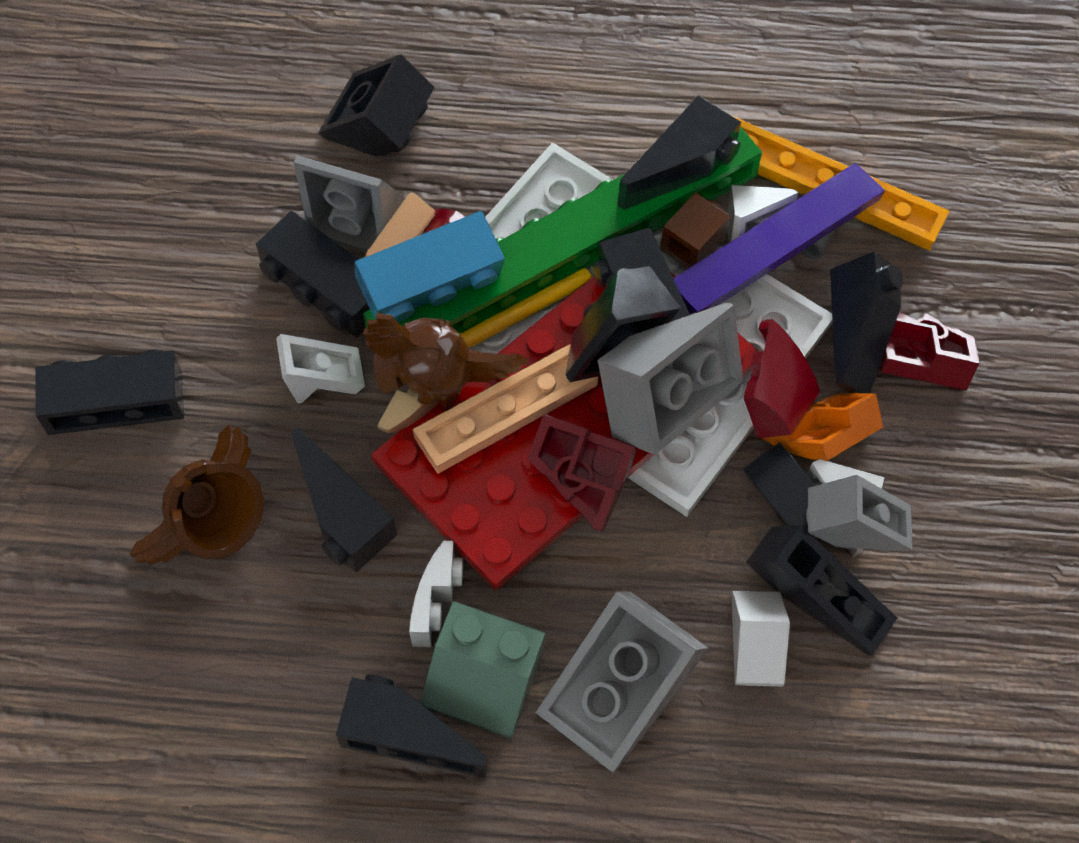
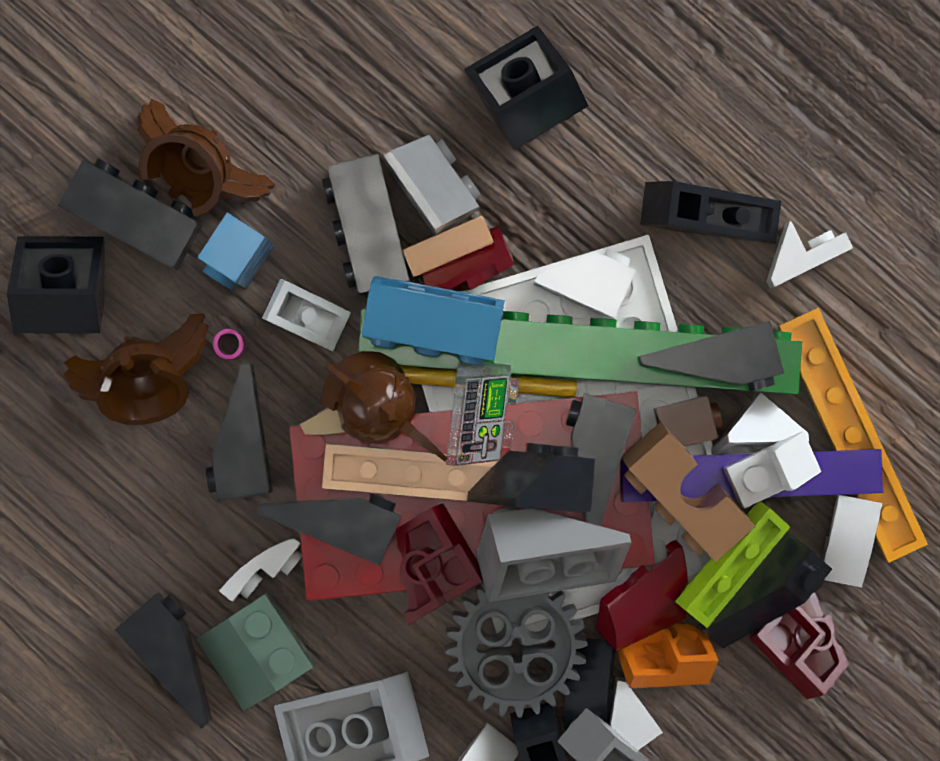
camera: 35 degrees right, 25 degrees up
none -> black slope [7,236,105,334]
none -> reddish brown helmet [137,99,275,217]
none -> dark azure brick [197,212,274,290]
none -> dark pink hinge [213,329,247,360]
none -> black slope [257,493,402,565]
none -> dark grey gear [444,584,588,718]
none -> slope [446,360,519,466]
none -> white slope [534,249,636,319]
none -> medium nougat arch [622,422,755,562]
none -> black slope [640,181,782,244]
none -> lime plate [675,501,790,628]
none -> white slope [723,431,821,508]
none -> white slope [766,221,853,289]
none -> white slope [822,495,882,587]

